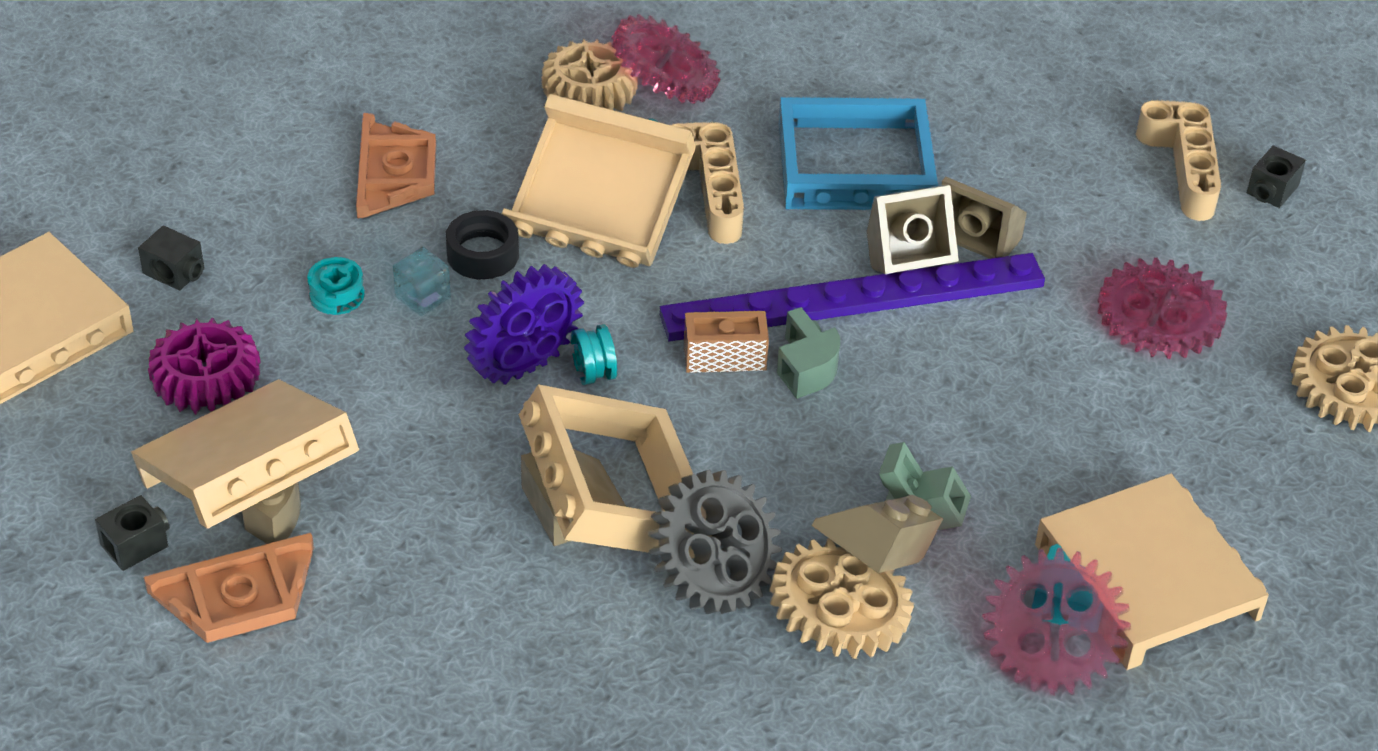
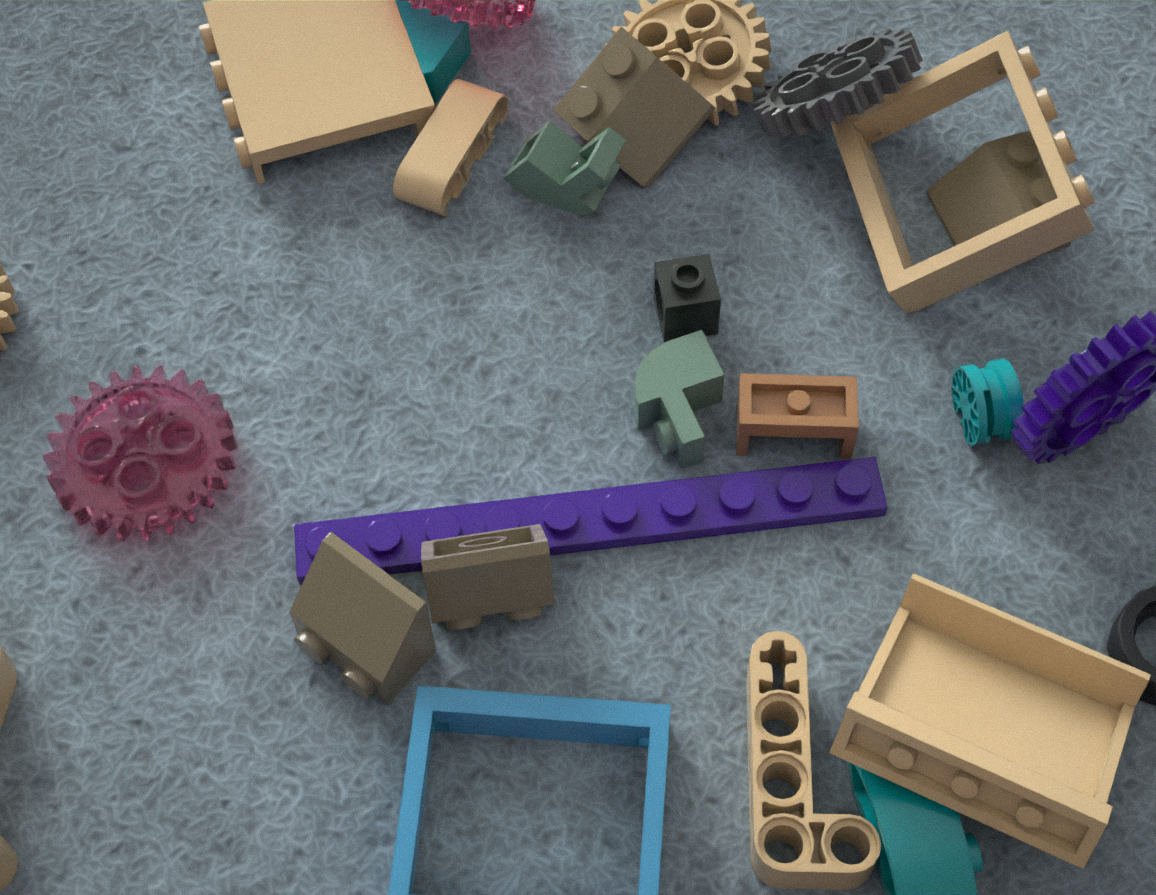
camera: 170 degrees left, 15 degrees up
none -> tan beam [393,79,509,216]
none -> pearl dark grey brick [653,254,721,343]

